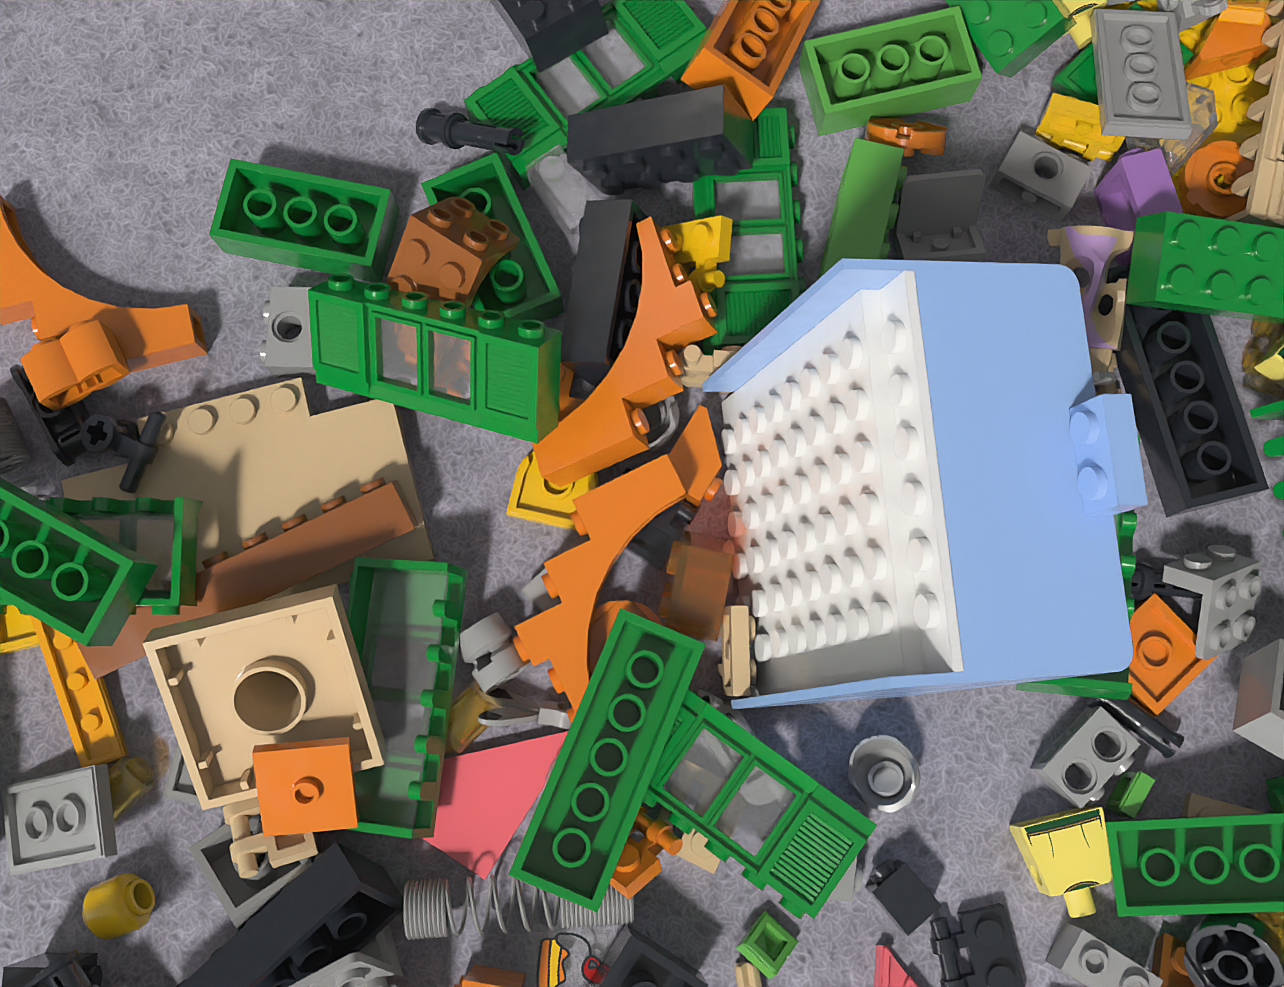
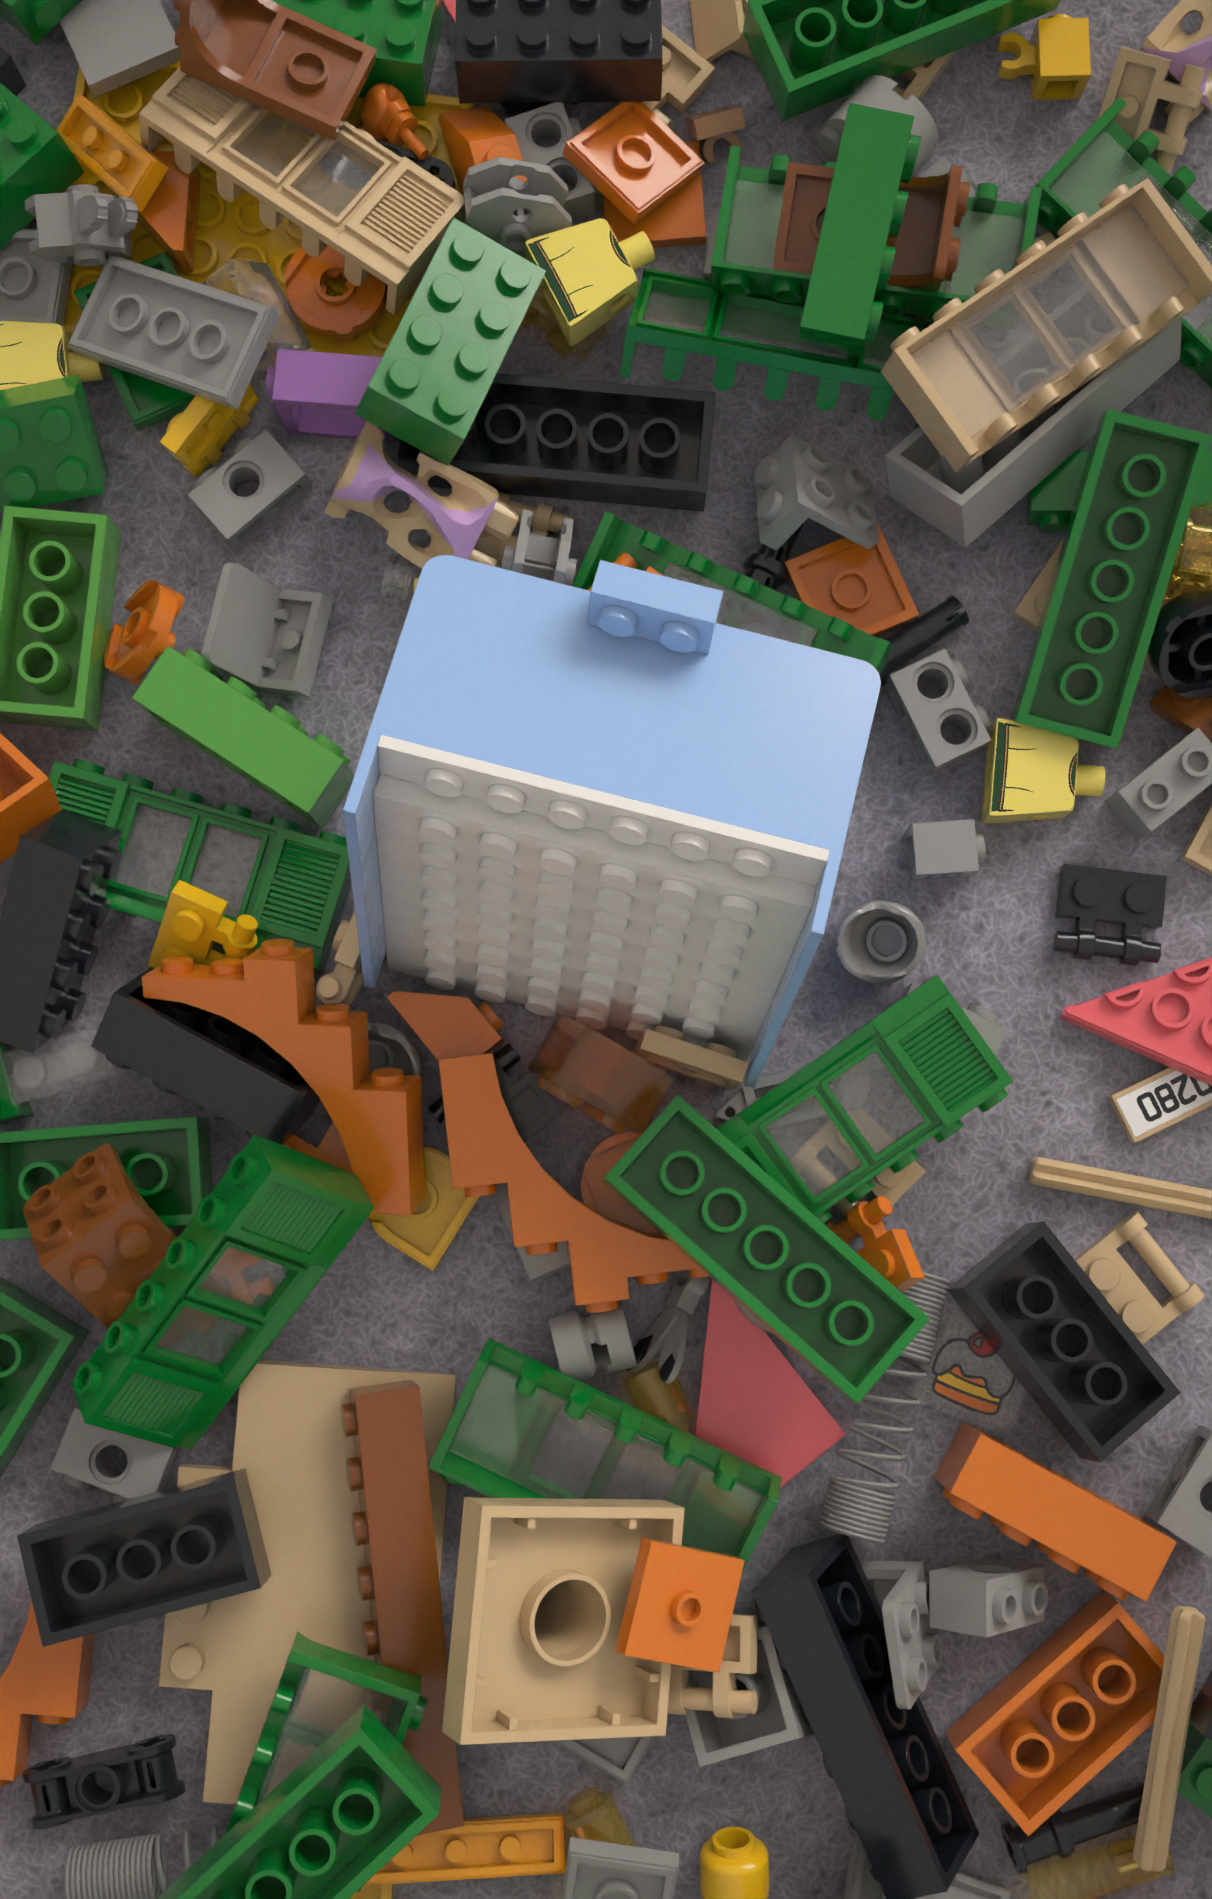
camera: 70 degrees left, 5 degrees up
orange brick [20,320,131,411] -> none
black piece [81,410,167,494] -> none
bright green tile [736,911,799,979] -> none
black brick [865,859,942,936] -> none
bright green tile [1105,771,1155,819] -> none
none -> black brick [17,1468,271,1647]
none -> light grey brick [905,819,986,881]

